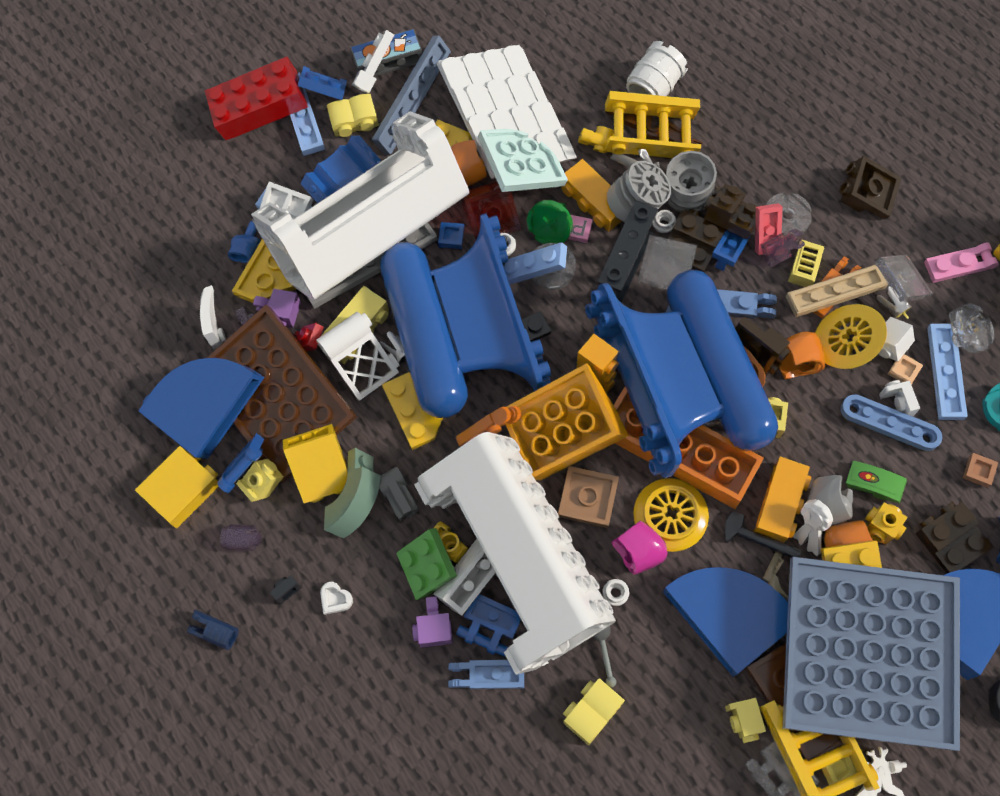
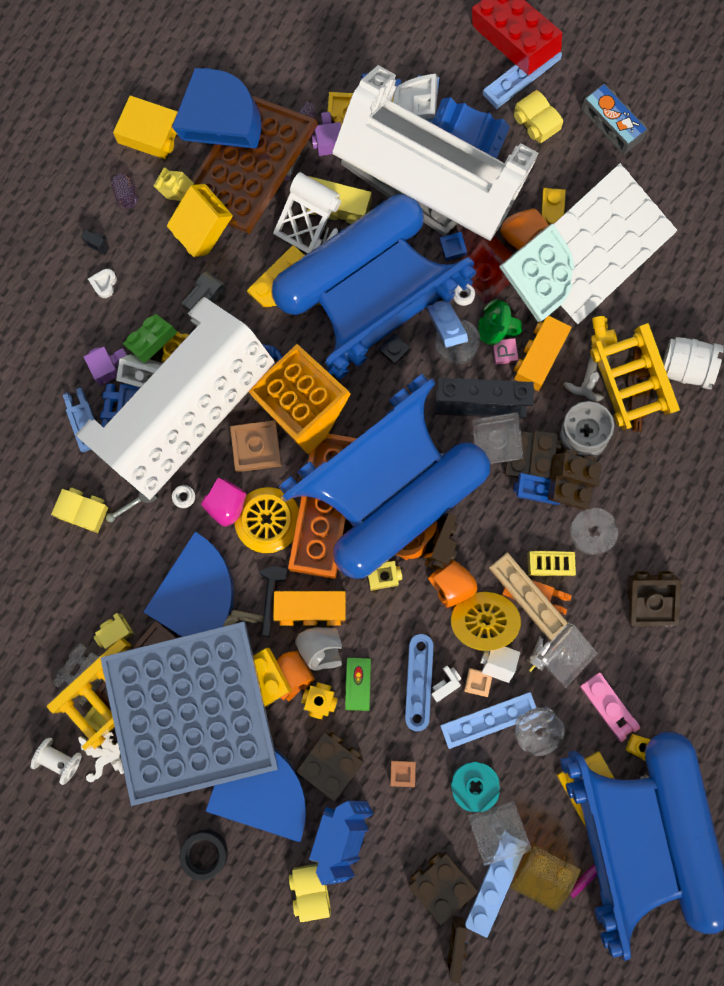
camera: 70 degrees right, 10 degrees up
dark blue hinge [187,610,239,650] -> none
white plate [200,285,226,351] -> none
blue plate [217,433,264,493] -> none
red plate [294,323,324,352] -> none
blue plate [298,66,347,100] -> none
sand green arch [324,448,381,538] -> none
white plate [352,30,394,94] -> none
sand blue plate [372,35,451,155] -> none
orange hinge [456,406,521,446] -> none
light orange brick [576,334,619,393] -> none
light grey wheel [607,161,671,223] -> none
white plate [652,210,676,233] -> none
medium blue hinge [717,289,777,318] -> none
coral plate [755,203,782,255] -> none
clear purple plate [761,229,805,268] -> none
white piece [793,499,833,556] -> none

